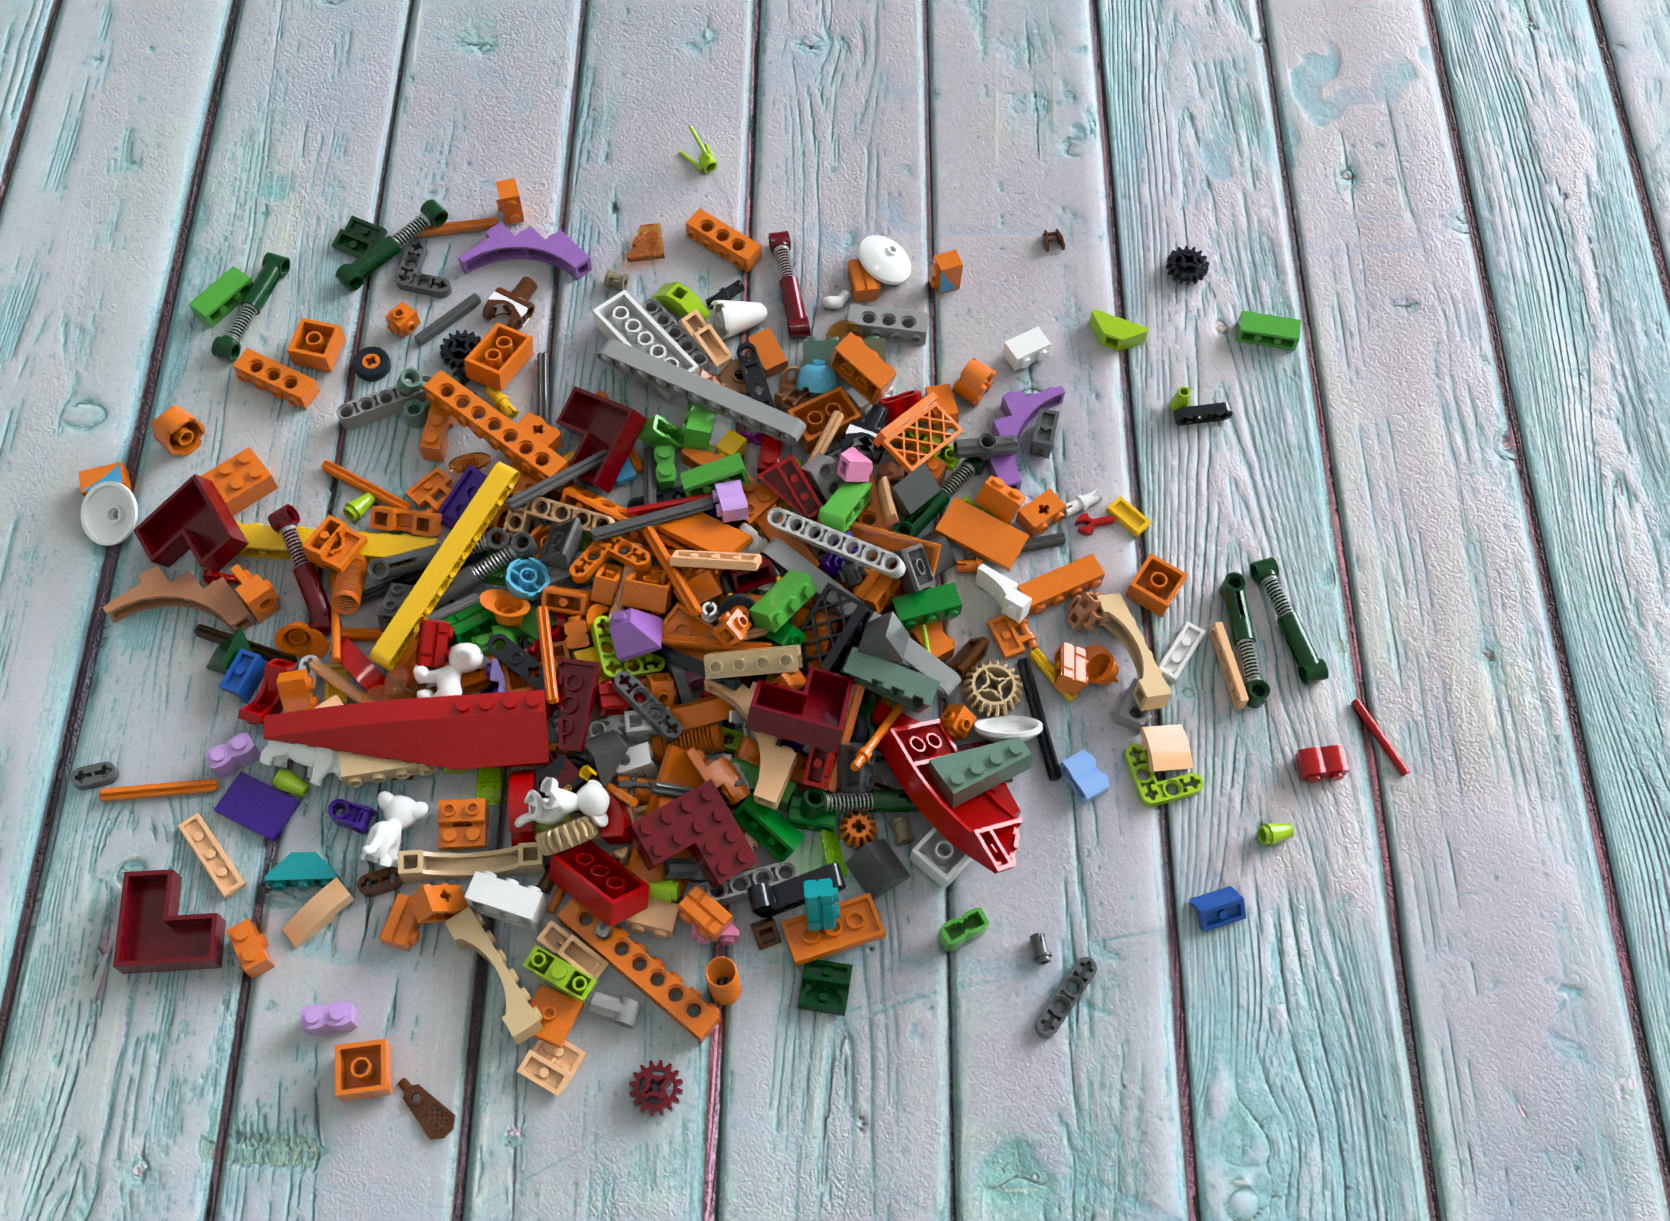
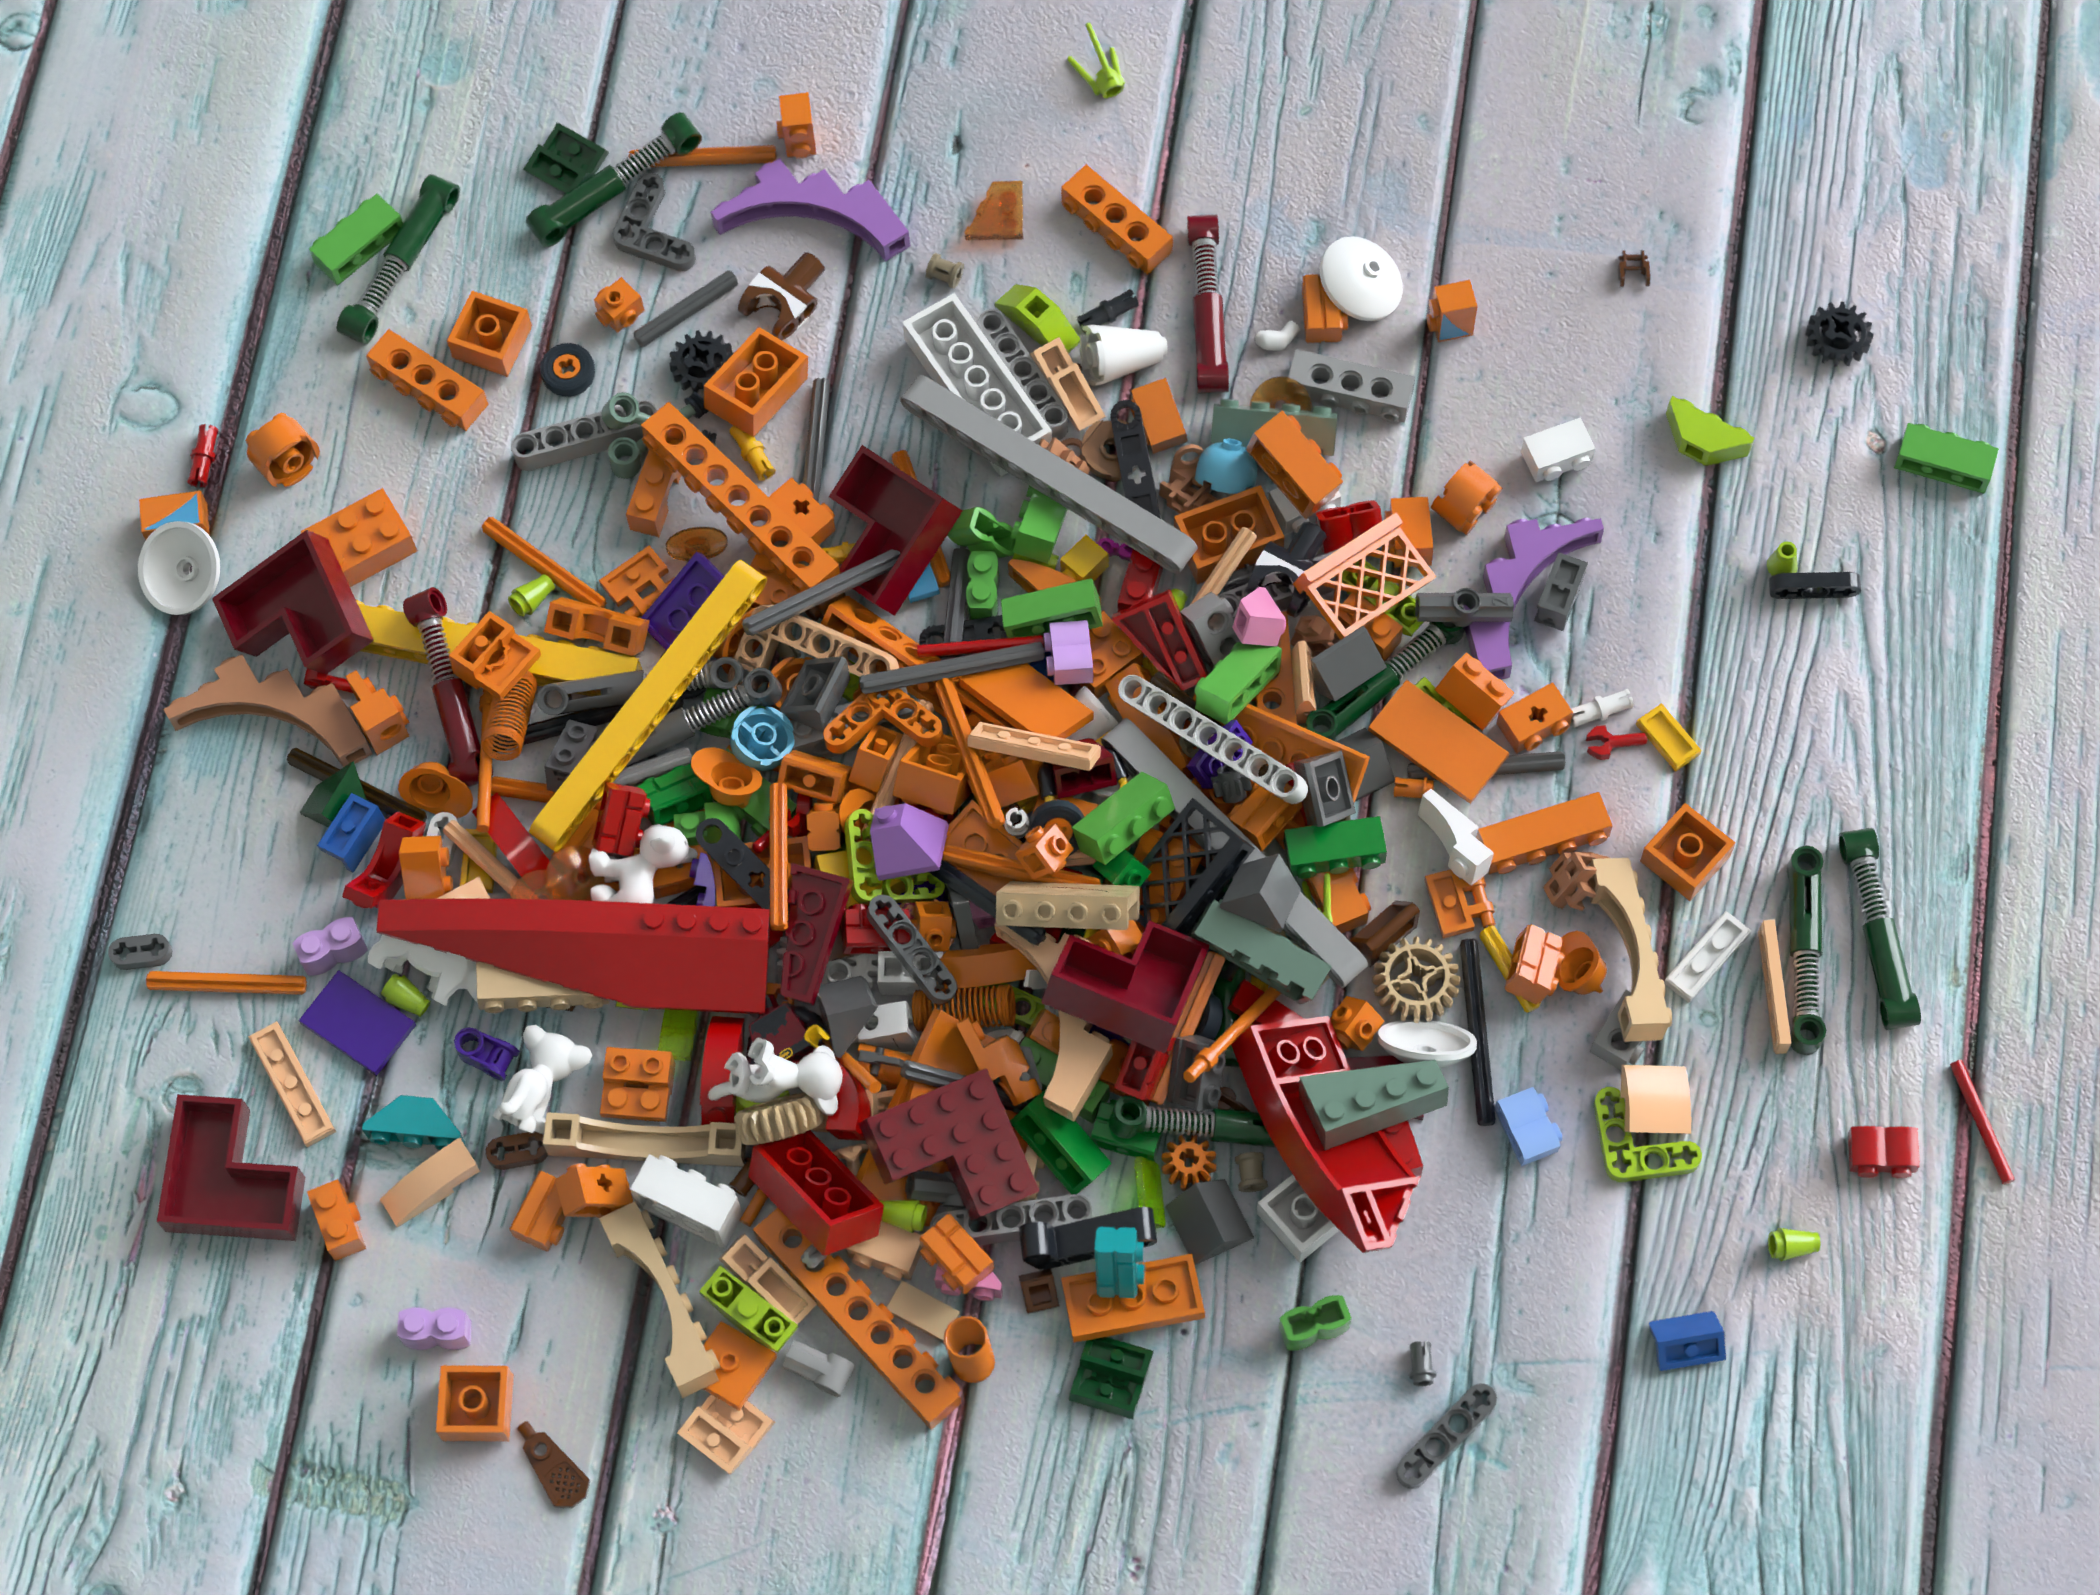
camera: 15 degrees right, 5 degrees up
dark red gear [629,1060,683,1117] -> none
none -> red pin [187,424,219,488]
none -> tan tile [887,1280,960,1343]

